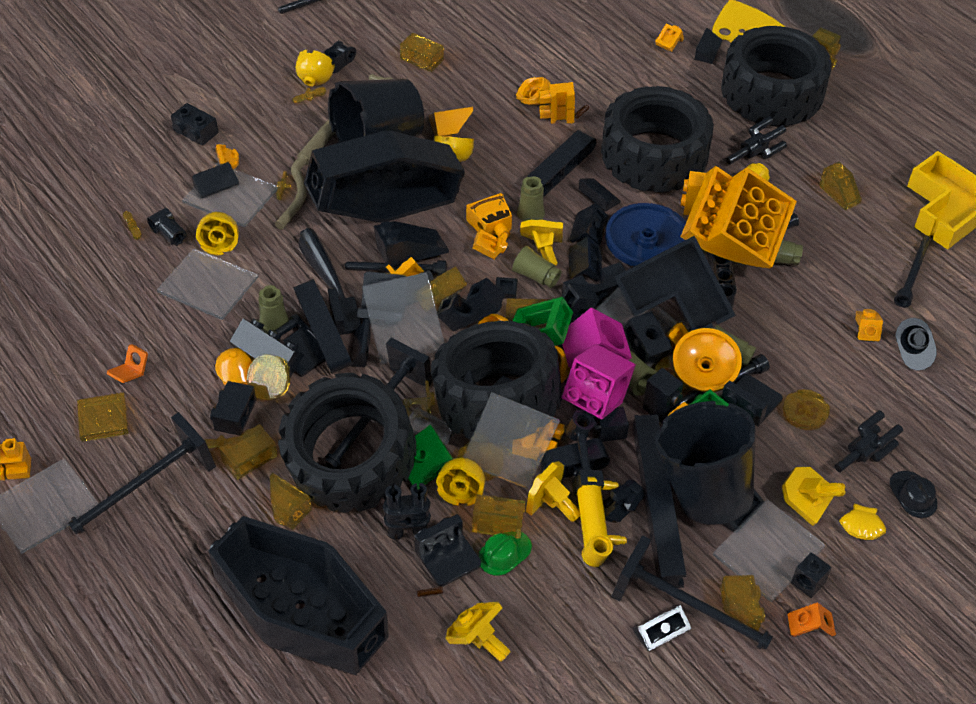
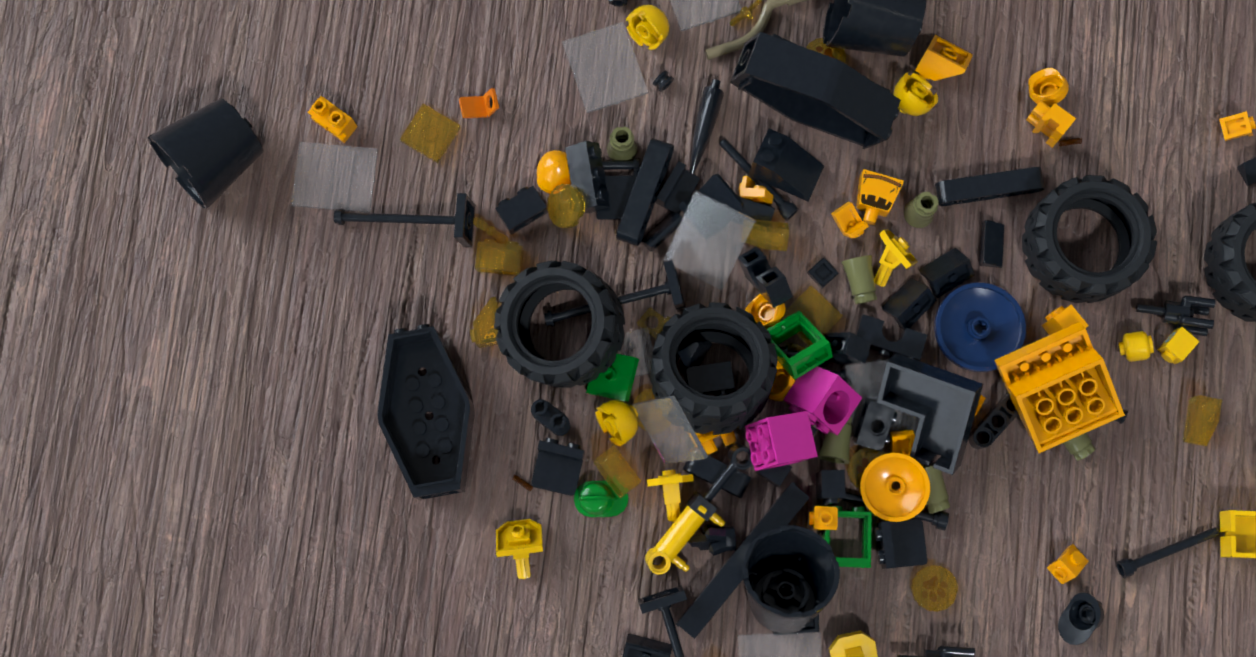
camera: 45 degrees right, 30 degrees up
none -> black bush [653,71,674,92]
none -> yellow brick [1157,327,1200,364]

